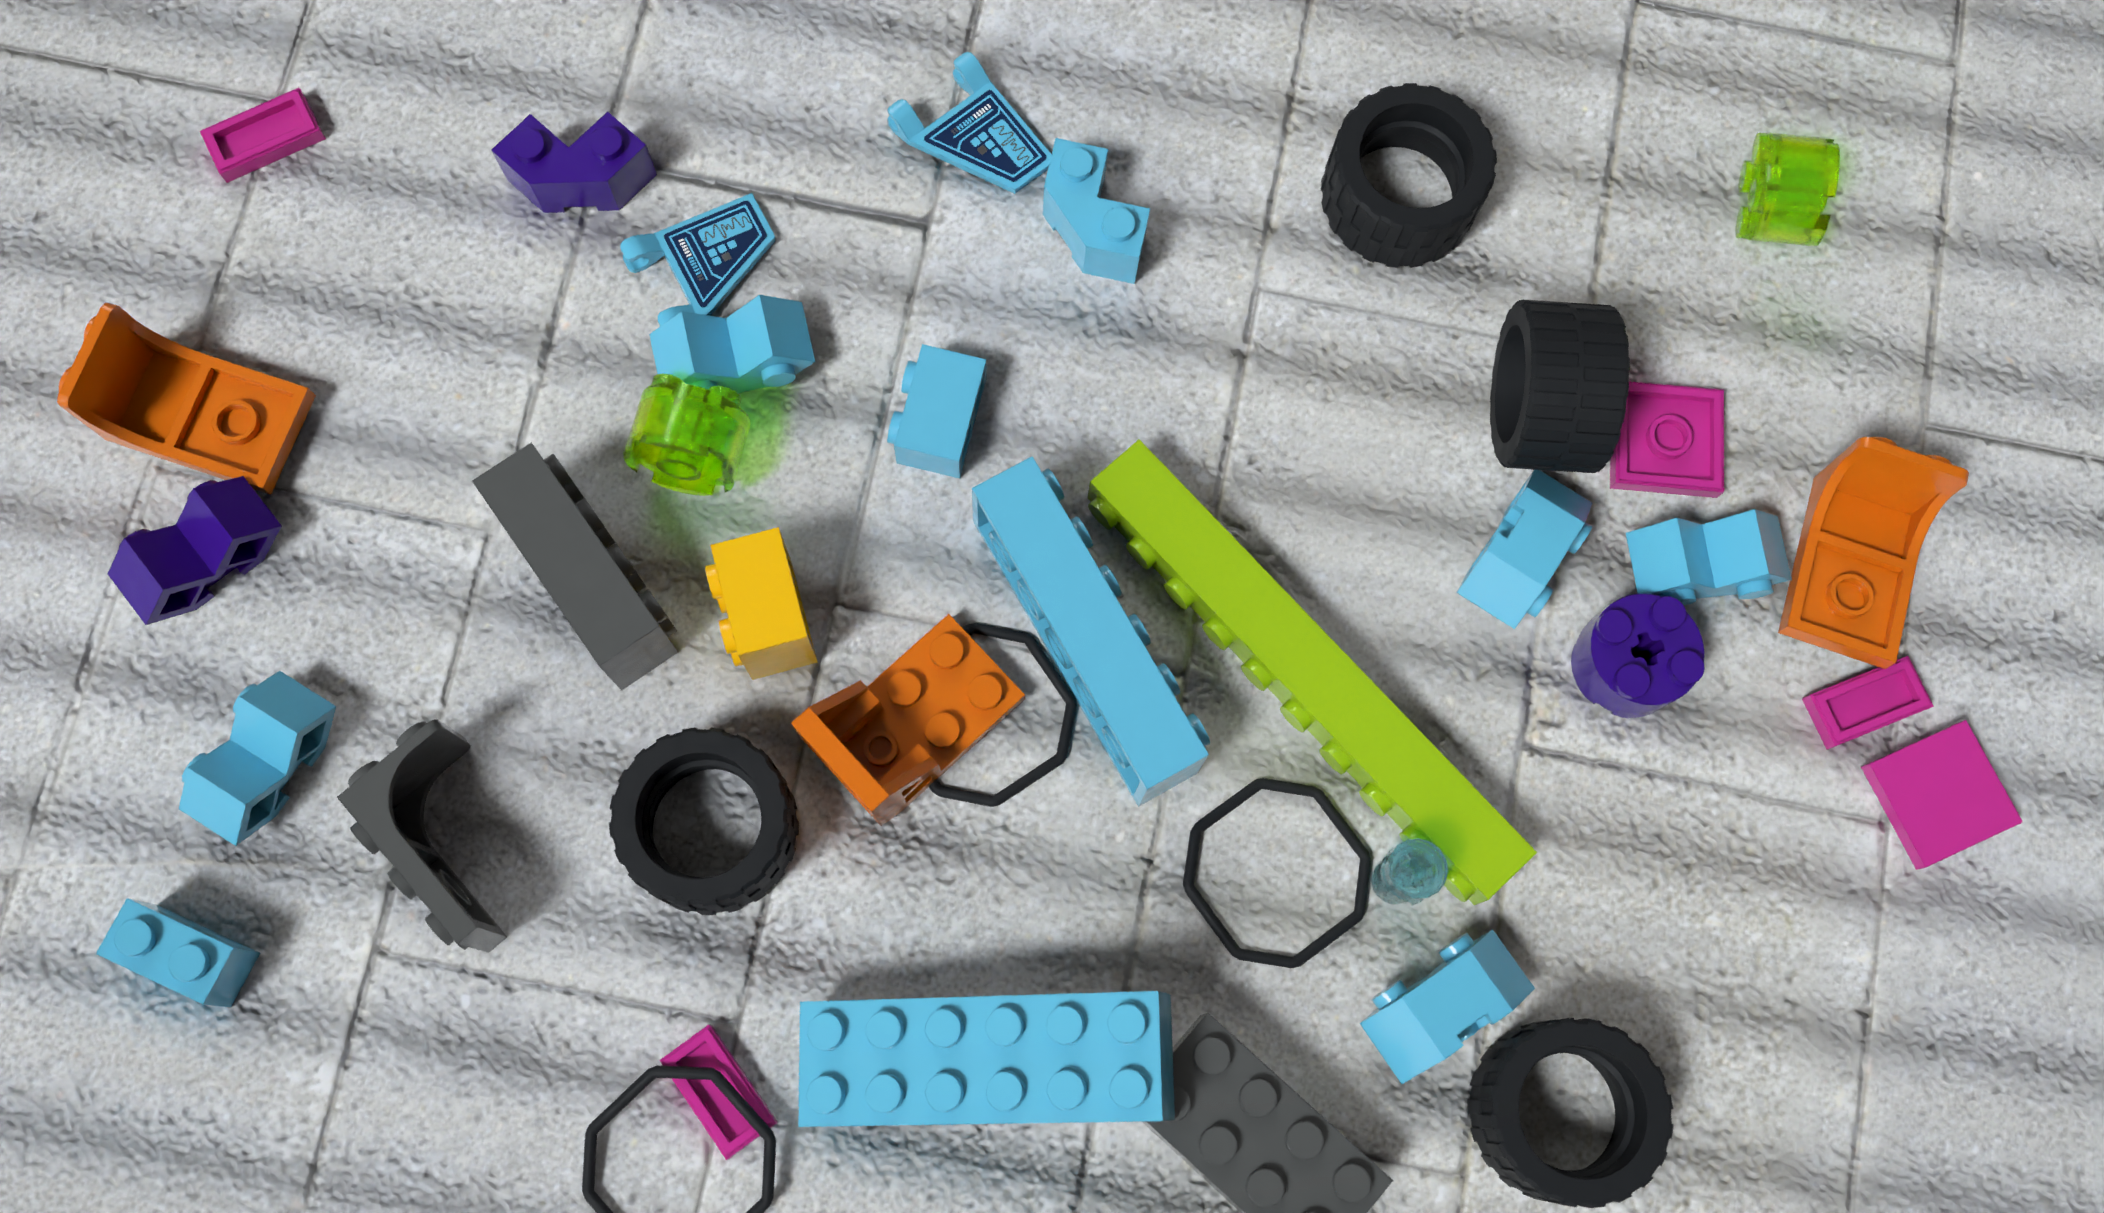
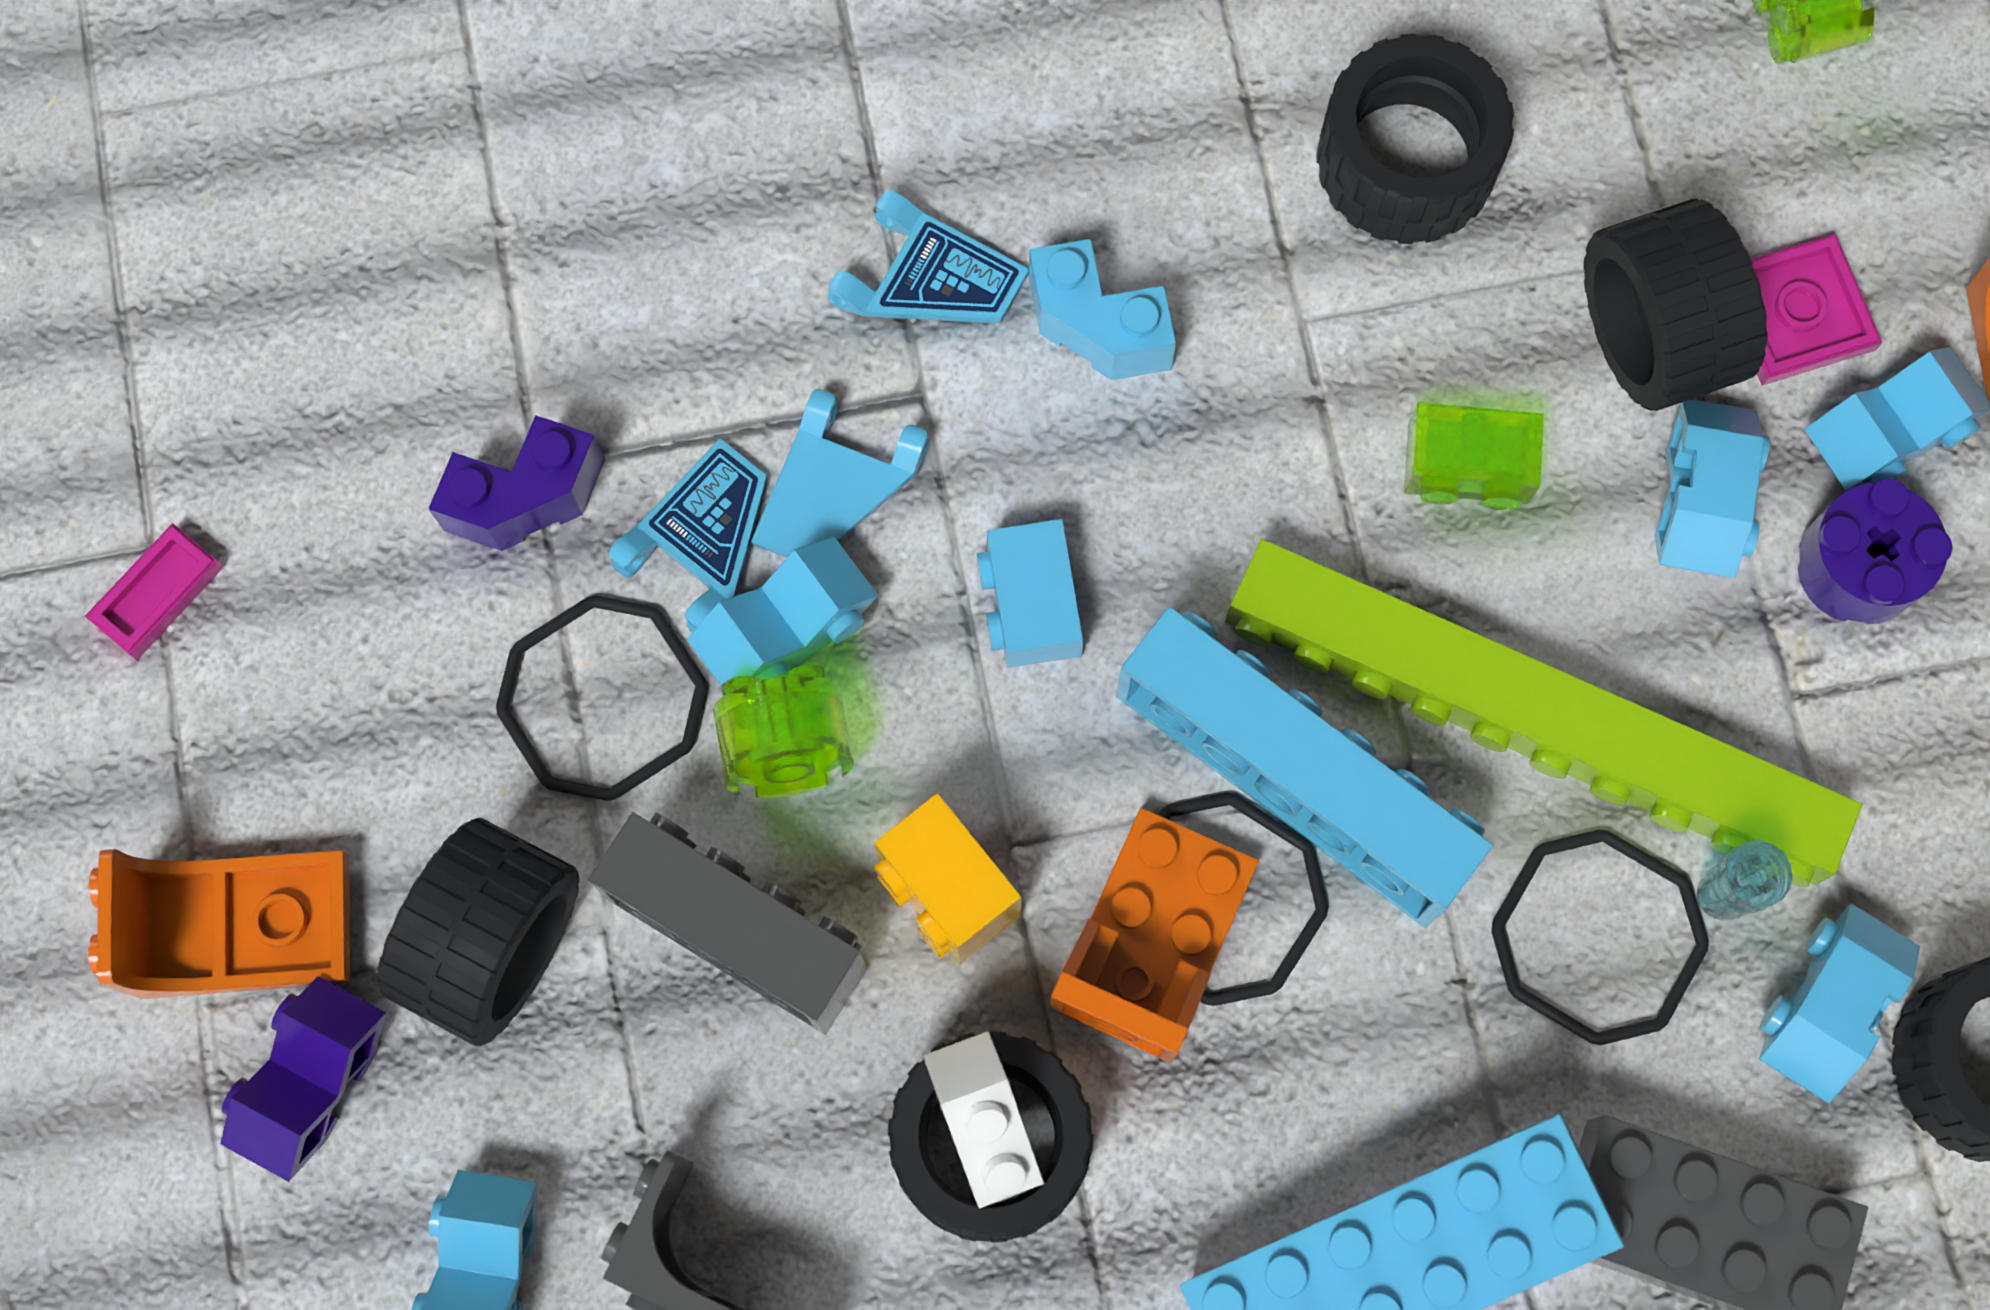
camera: 15 degrees left, 0 degrees up
none -> black tyre [377,818,580,1046]
none -> black piece [496,596,707,801]
none -> medium azure flag [751,389,930,558]
none -> white brick [923,1031,1044,1208]
none -> clear neon green brick [1404,402,1544,510]

